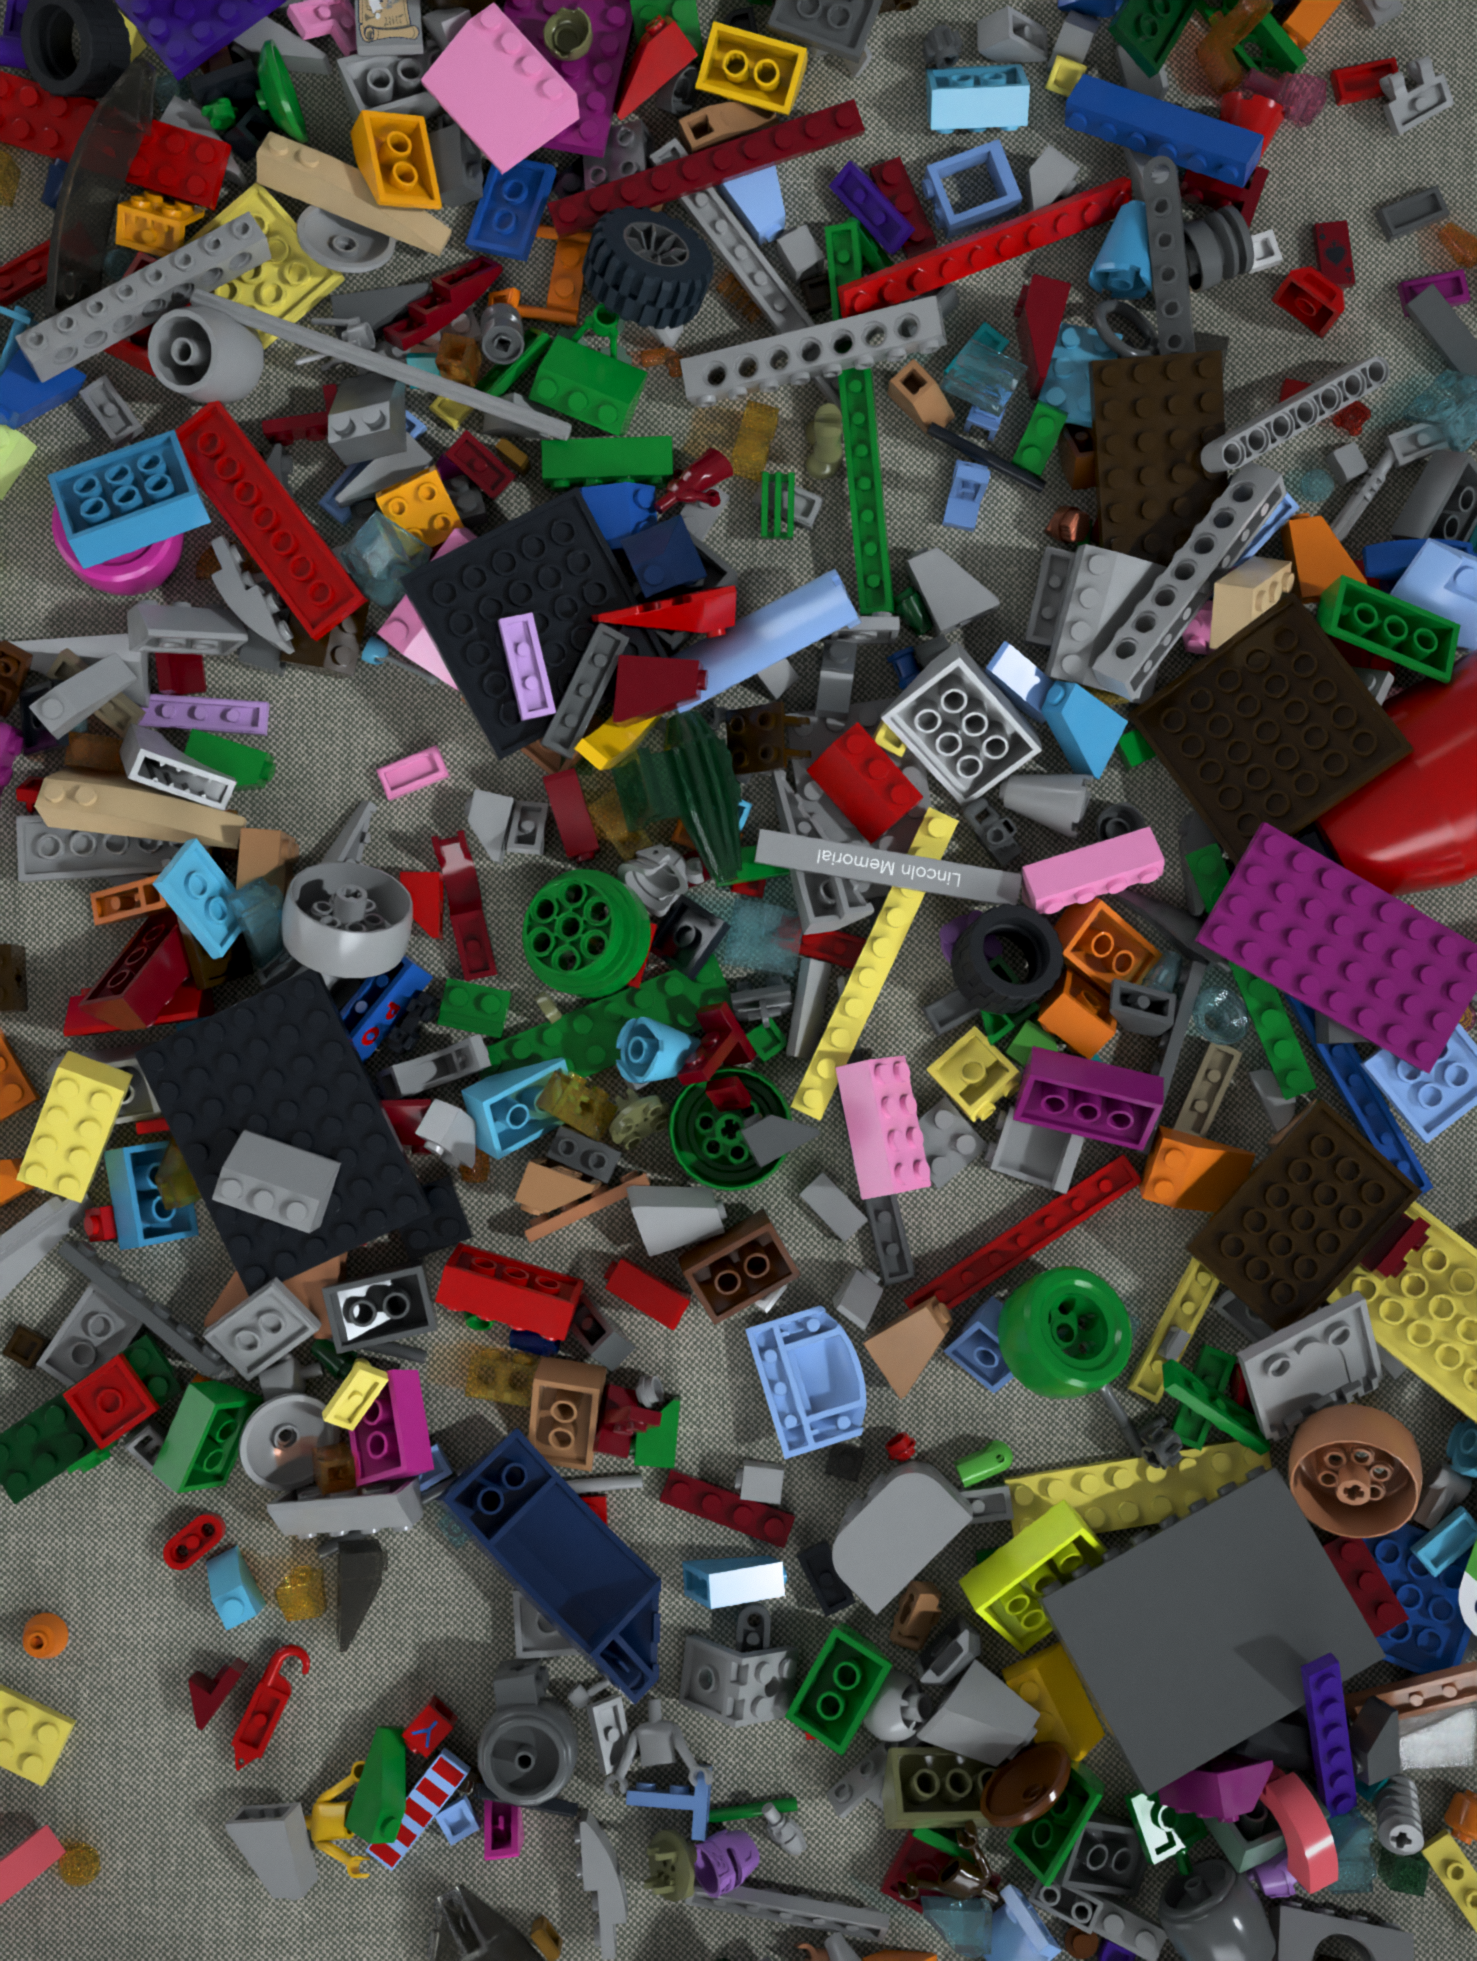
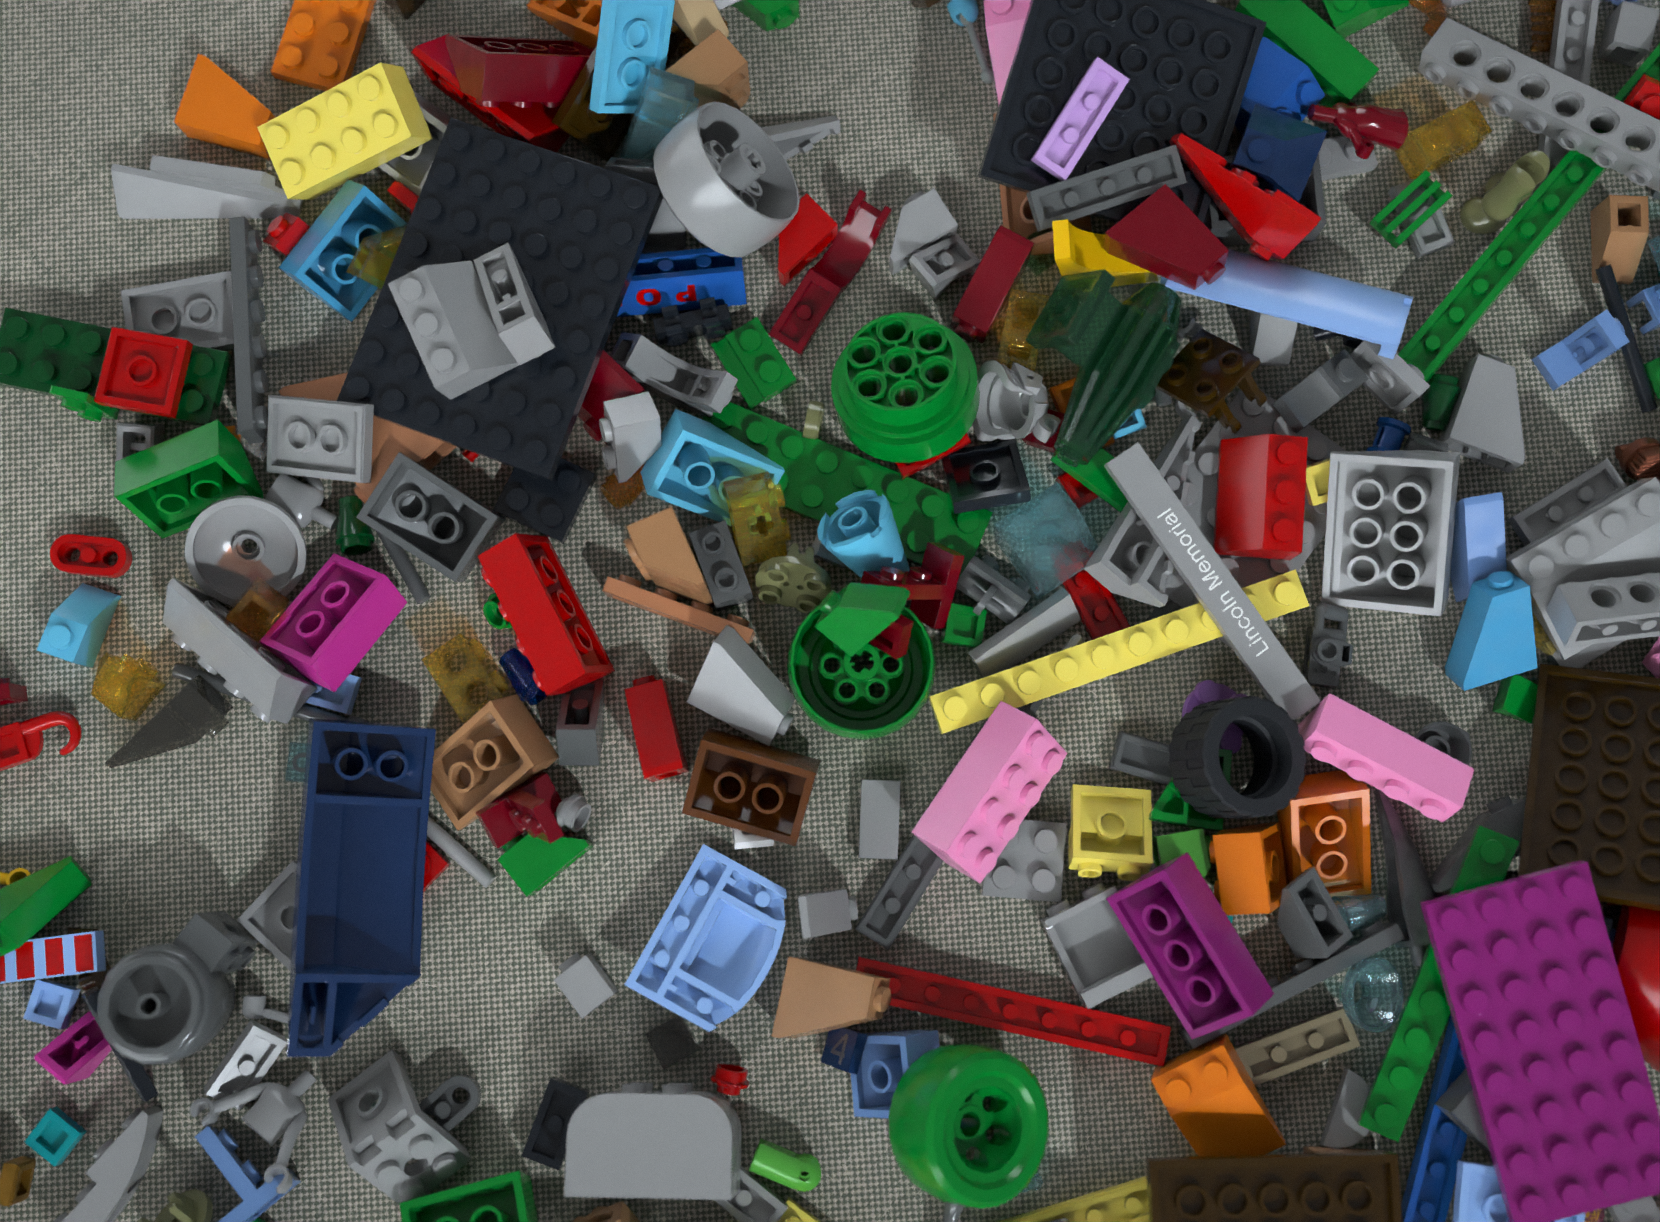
camera: 45 degrees right, 5 degrees down
dark brown tile [2,1323,51,1370] -> none
light yellow tile [322,1358,389,1431] -> none
bright pink tile [376,745,450,801] -> none
red brick [401,1695,458,1758] -> none
dark red plate [659,1468,796,1548] -> none
slope [682,1555,787,1609] -> none
dark grey slope [738,1112,821,1167] -> none
dark brown tile [800,273,832,316] -> none
light grey cone [999,774,1093,840] -> none
none -> teal plate [24,1106,87,1167]
none -> light grey slope [473,243,555,365]
none -> green slope [815,582,911,657]
none -> dark blue tile [821,1027,868,1074]

